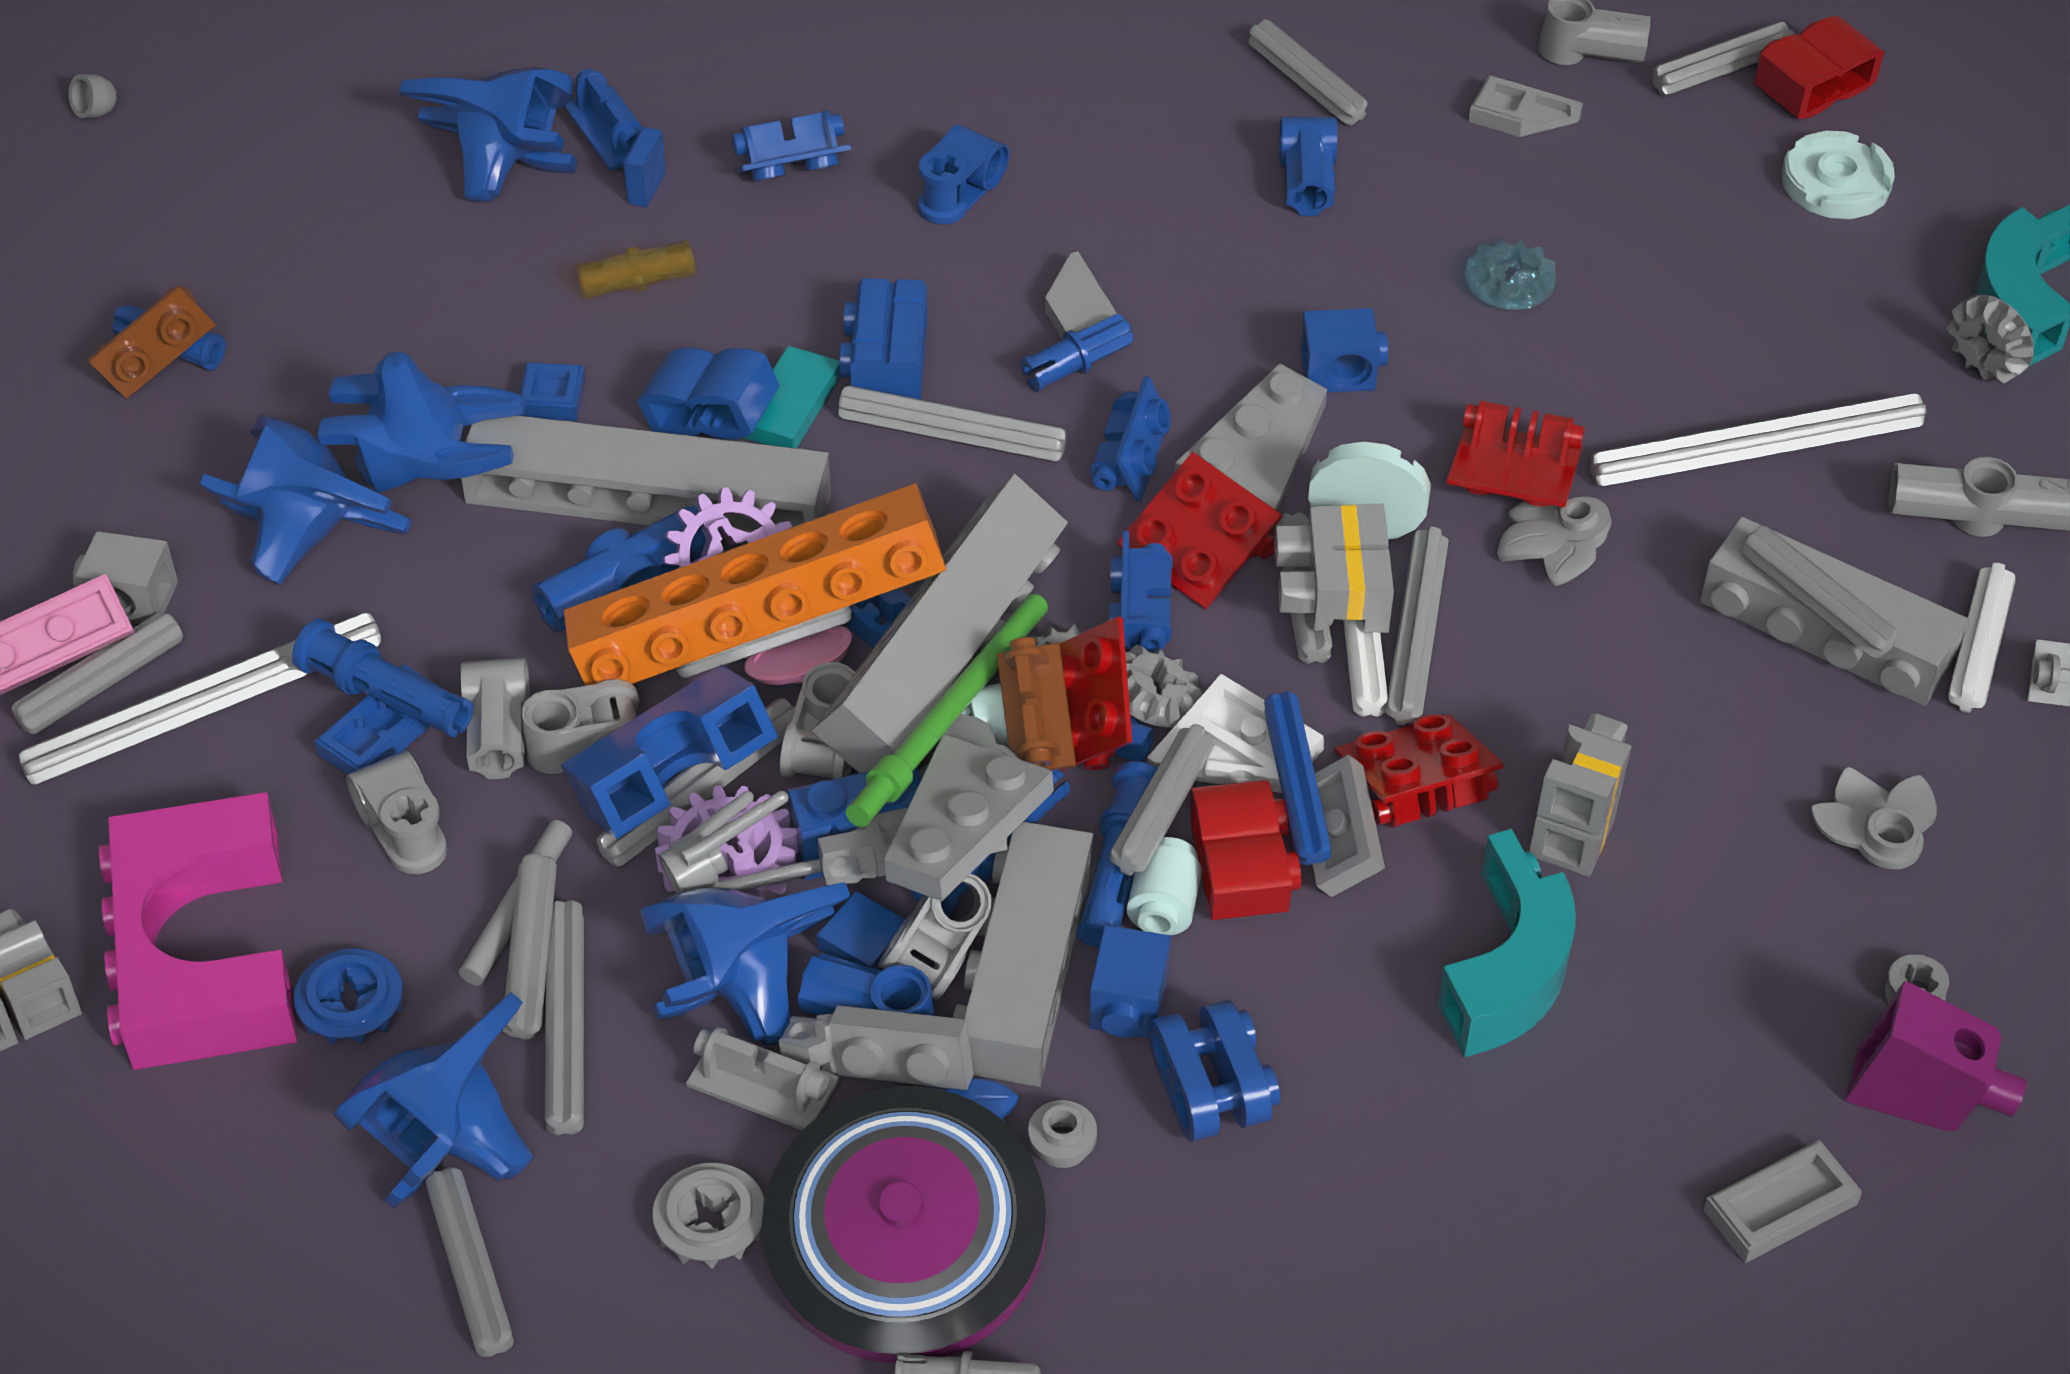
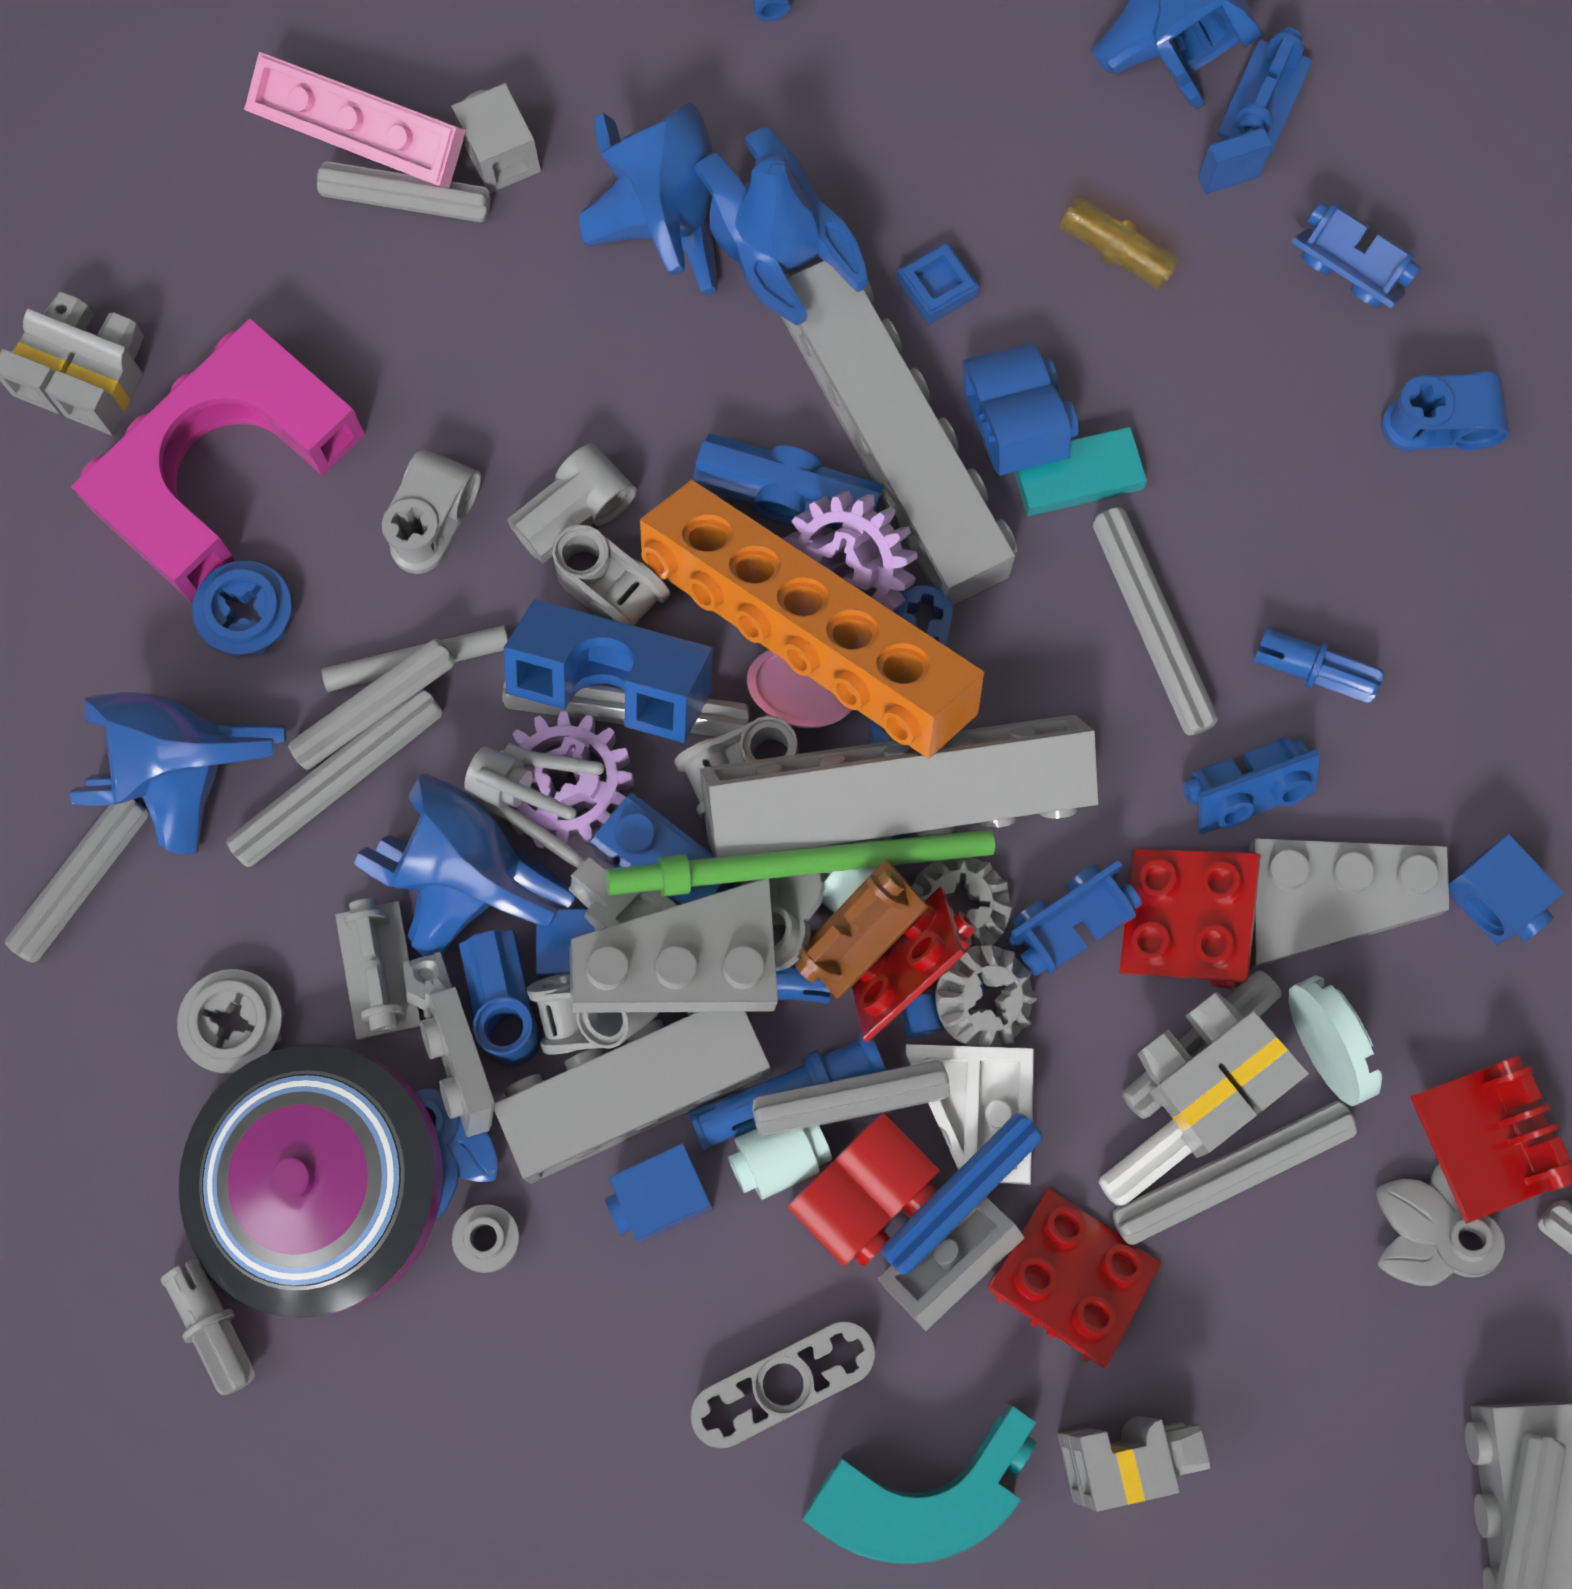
camera: 55 degrees right, 25 degrees up
axle [18,612,381,785] -> none
blue pin [292,618,474,738] -> none
blue plate [314,664,438,774] -> none
blue brick [840,278,928,399] -> none
light grey tile [1045,251,1117,340] -> none
blue brick [1148,999,1280,1142] -> none
none -> light grey beam [691,1322,875,1448]

